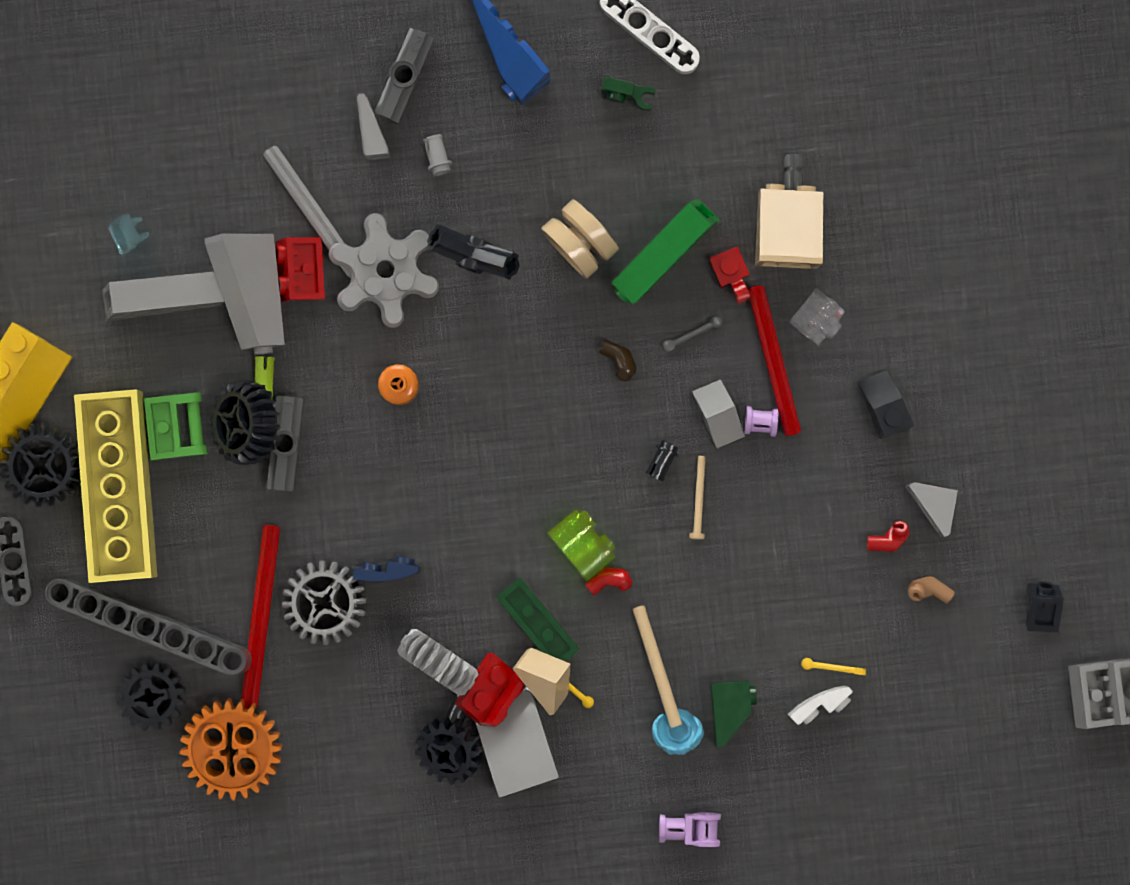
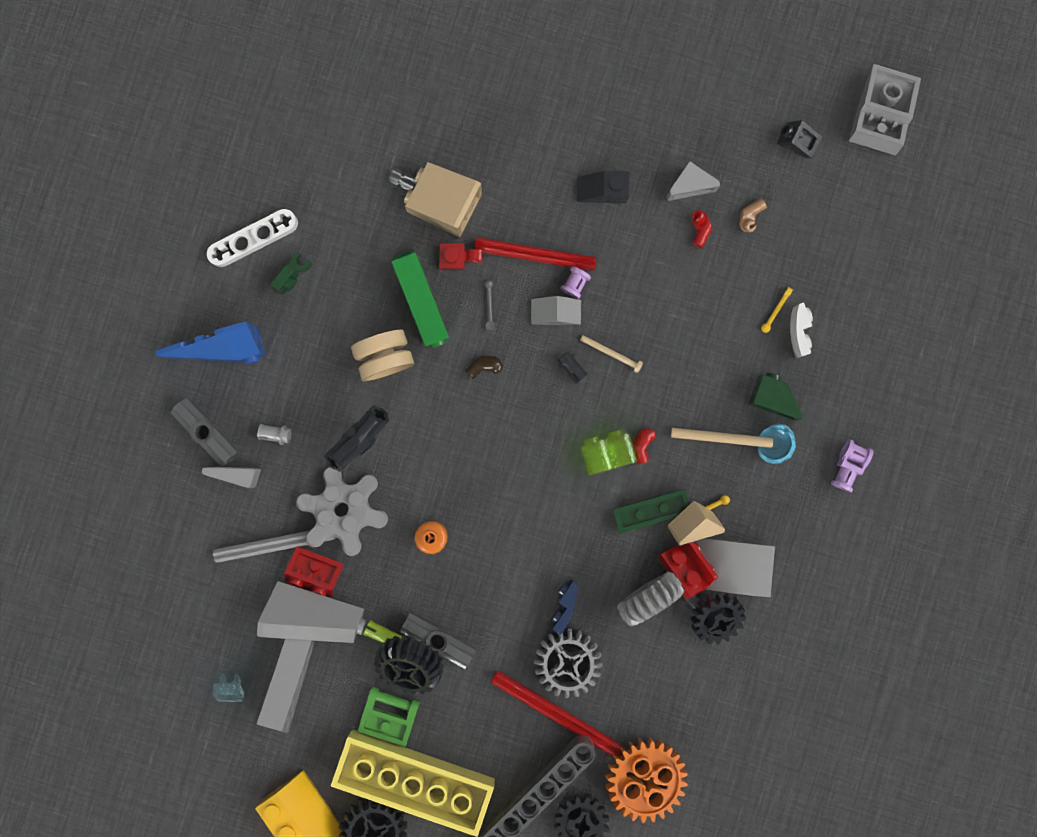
camera: 70 degrees left, 0 degrees up
clear brick [789,288,845,345] -> none

